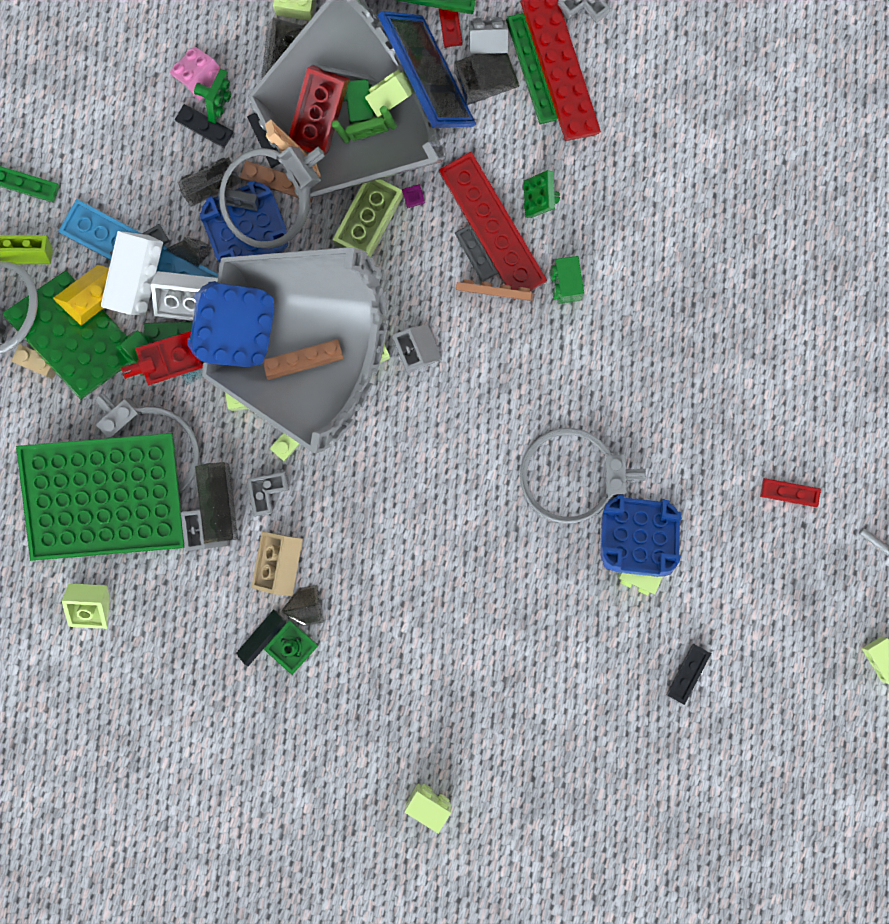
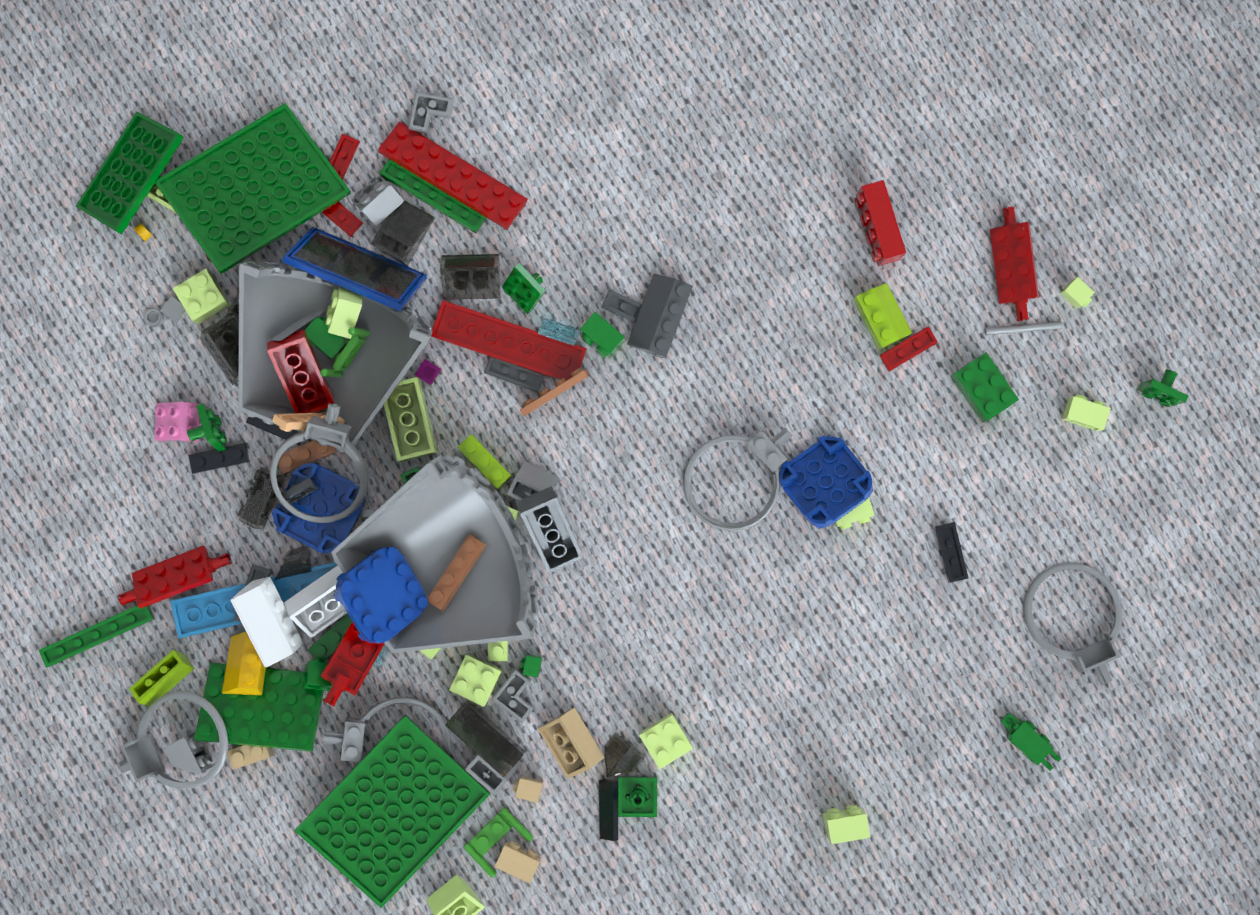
camera: 40 degrees left, 0 degrees up
none -> red plate [118,545,232,609]
none -> clear smoke slope [440,254,501,300]
none -> yellowish green brick [449,653,503,707]
none -> lime brick [457,434,513,489]
none -> bright green plate [463,807,533,877]
none -> tan brick [494,841,541,884]
none -> tan brick [513,775,543,803]
none -> brick [516,486,584,574]
none -> green plate [520,654,542,678]
none -> clear light blue plate [538,318,580,346]
none -> dark grey plate [601,290,642,323]
none -> dark grey slope [627,274,693,358]
none -> yellowish green brick [639,713,693,769]
none -> lime slope [853,283,913,350]
none -> red brick [854,180,906,267]
none -> green brick [950,352,1019,423]
none -> green hinge [1000,713,1061,771]
none -> light grey brick [1024,563,1122,685]

